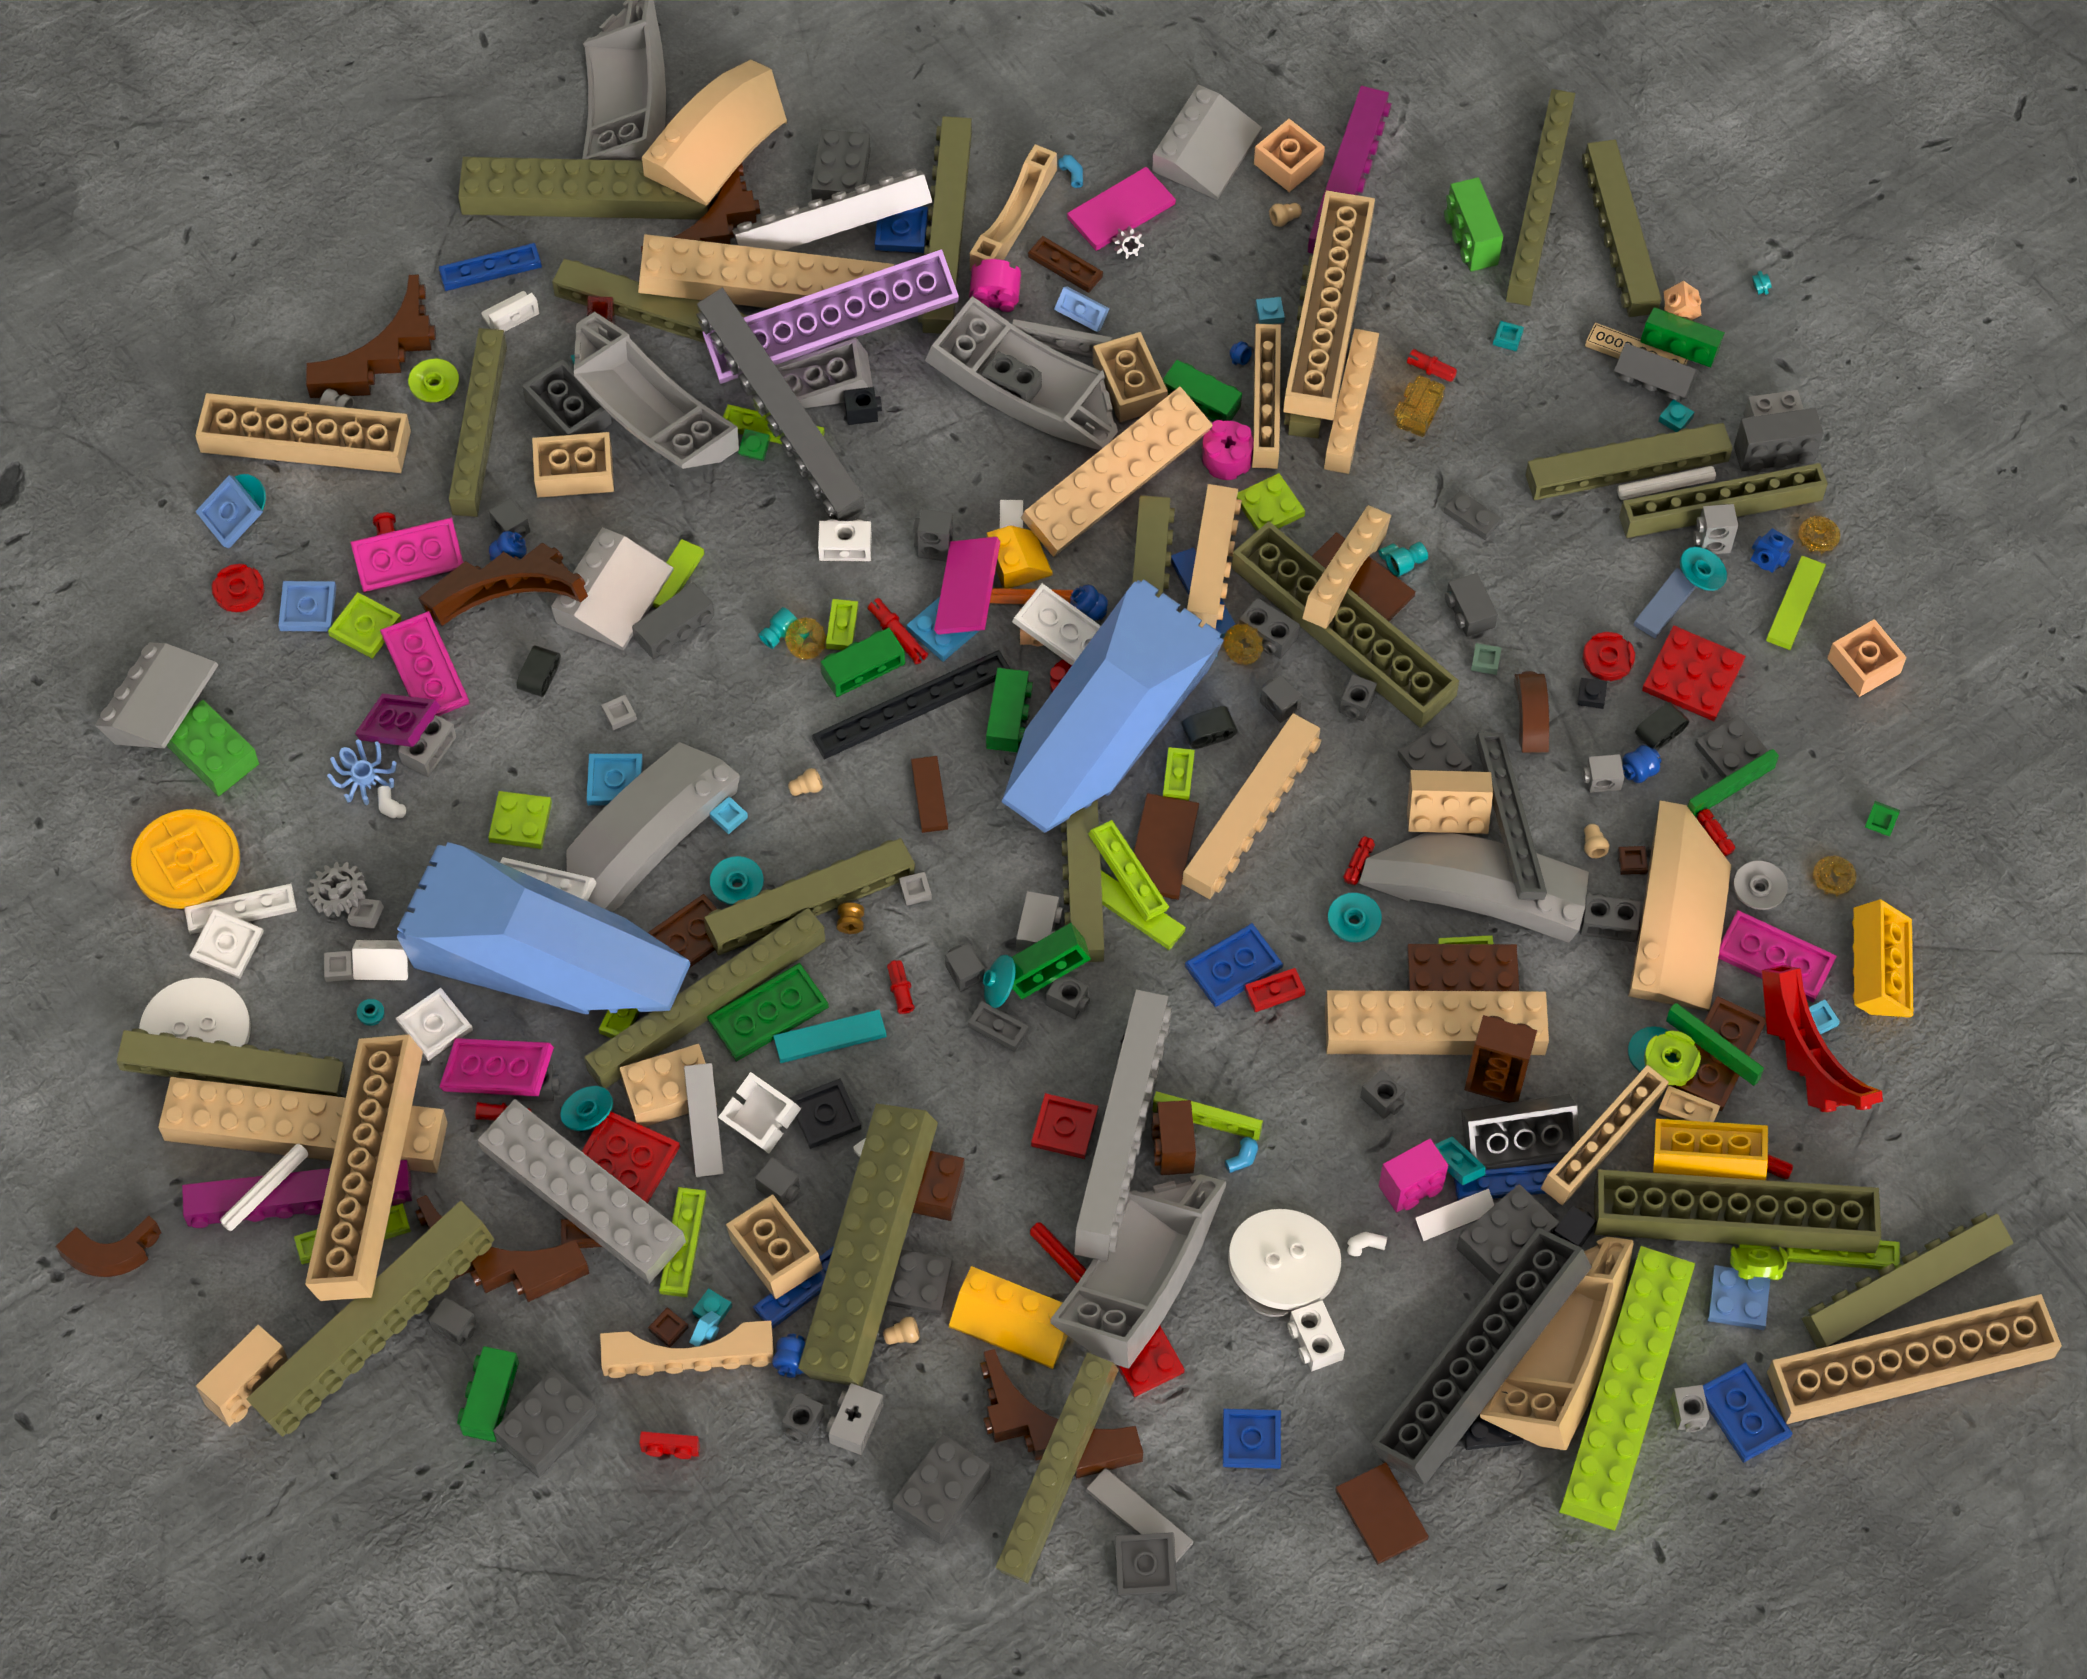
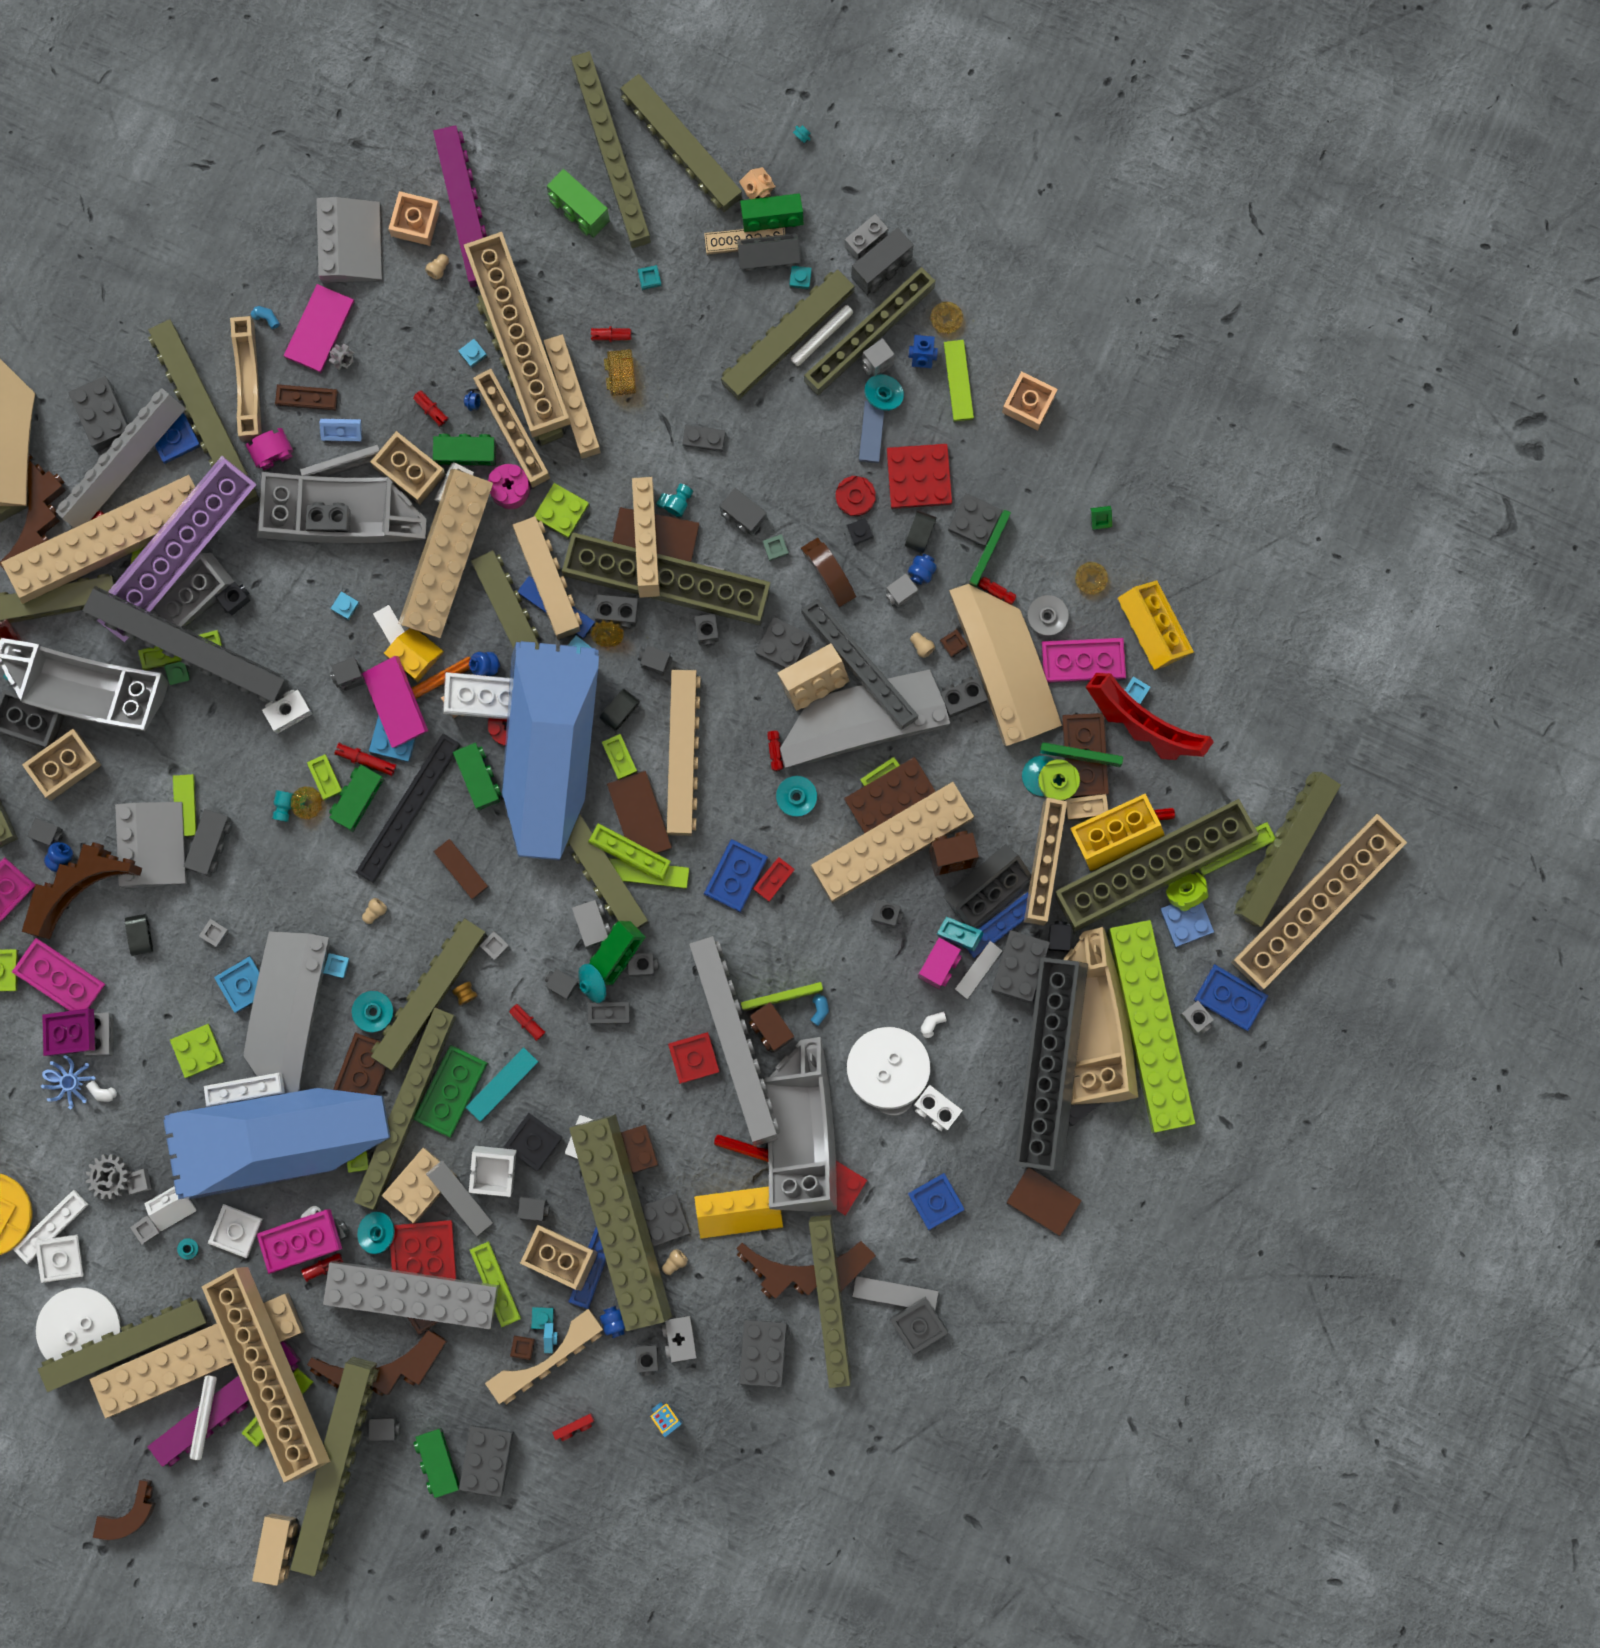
camera: 30 degrees left, 20 degrees up
none -> medium azure plate [331,592,360,620]
none -> red axle [413,390,449,427]
none -> dark azure slope [650,1402,683,1437]

